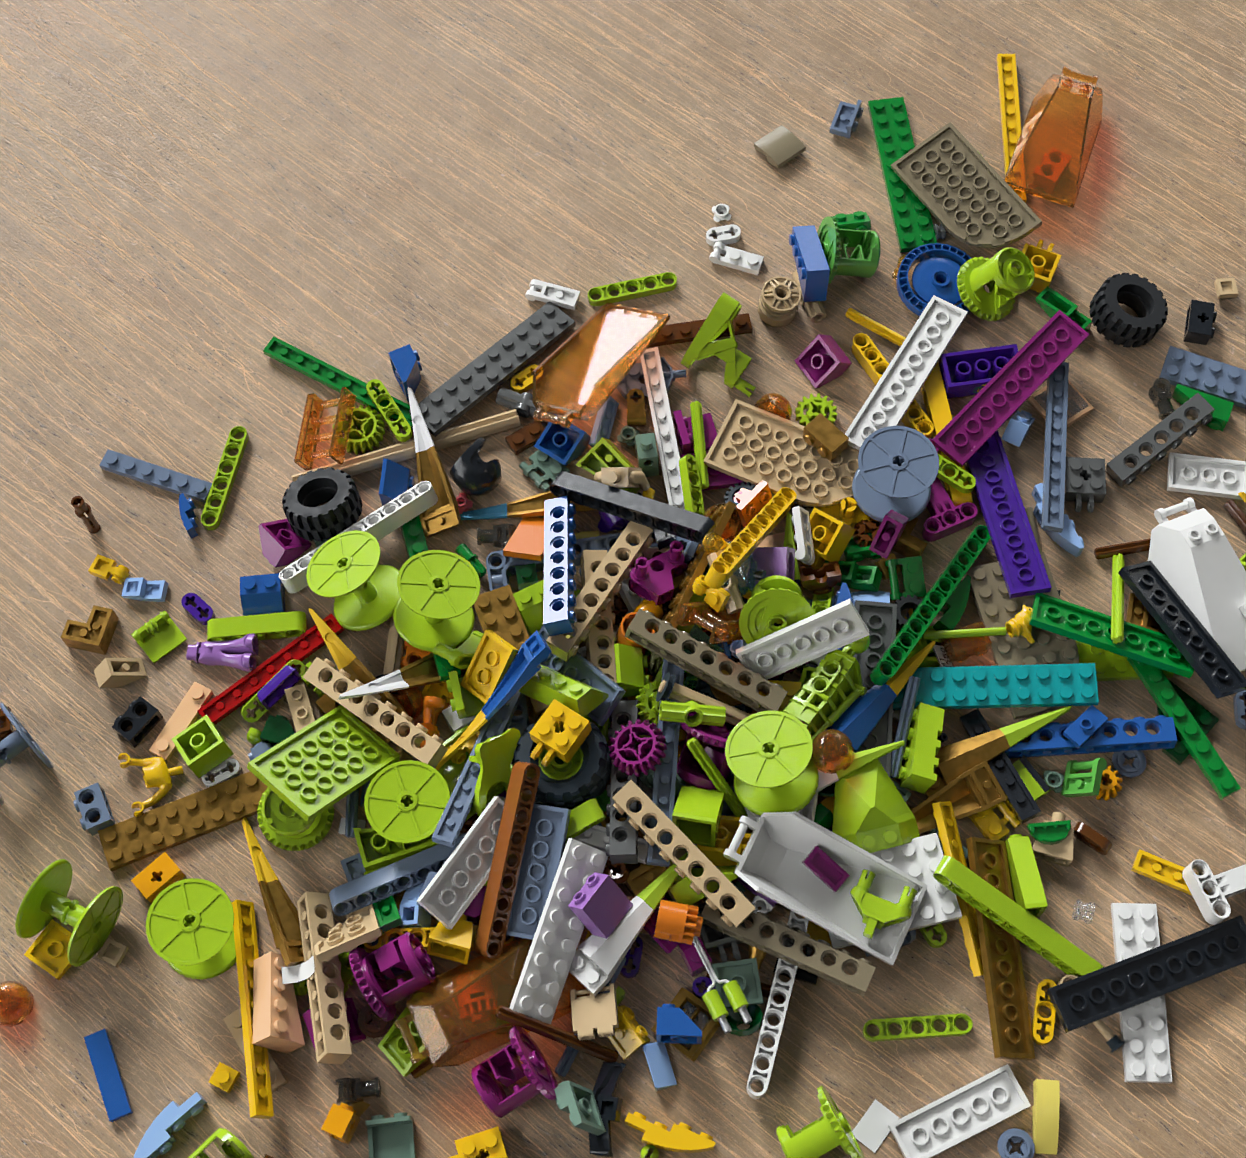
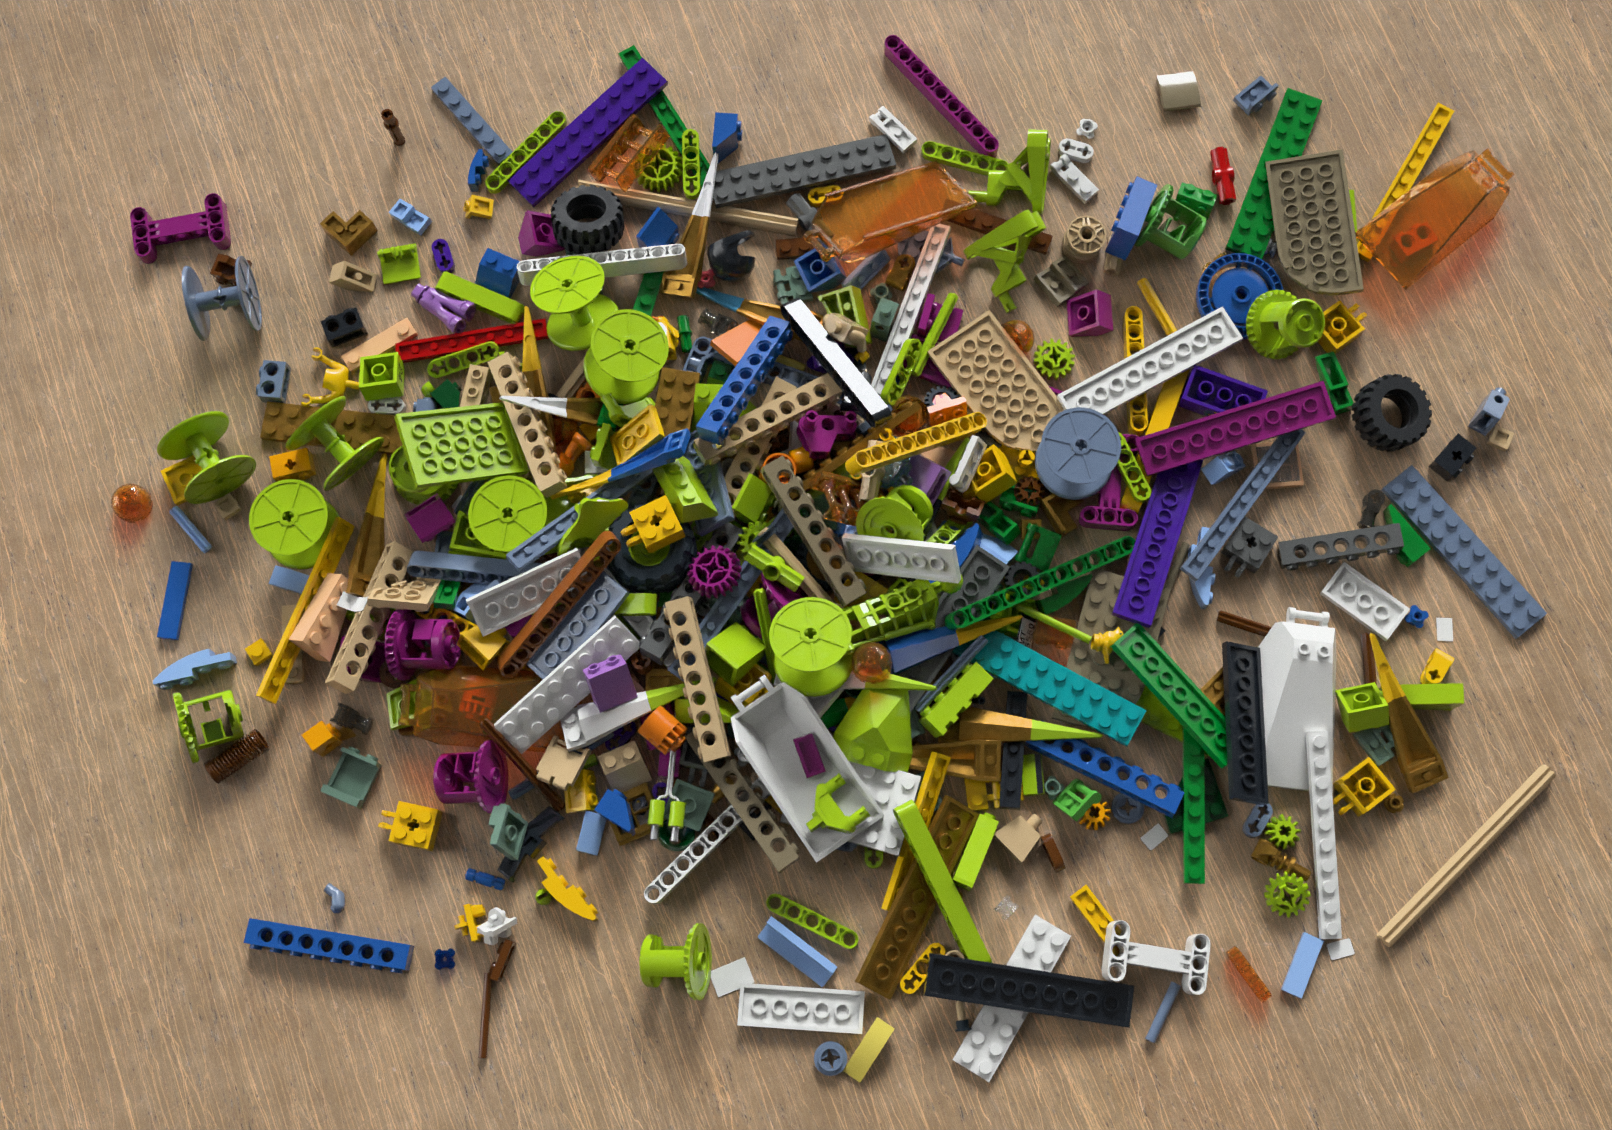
camera: 30 degrees right, 10 degrees up
yellow plate [88,554,130,585] -> none
dark purple piece [257,665,301,710] -> none
yellow plate [692,575,731,613] -> none
clear yellow plate [702,532,722,553] -> none
pearl gold brick [803,413,849,462] -> none
magenta slope [869,509,909,559] -> none
green tile [1027,820,1071,845] -> none
blue plate [1063,705,1108,748] -> none
lime axle [1111,553,1124,644] -> none
none -> light blue axle [169,506,212,553]
none -> light blue slope [268,565,309,594]
none -> lime piece [285,396,384,491]
none -> magenta slope [404,493,456,543]
none -> yellow bracket [463,195,494,219]
none -> dark purple plate [508,57,668,208]
none -> tan slope [598,740,652,793]
none -> light blue panel [758,916,837,987]
none -> magenta beam [884,35,999,158]
none -> lime connector [968,129,1051,215]
none -> dark tan slope [1034,255,1089,307]
none -> white sticker [1140,824,1169,850]
none -> red piece [1210,147,1236,205]
none -> sand blue torso [1468,387,1510,436]

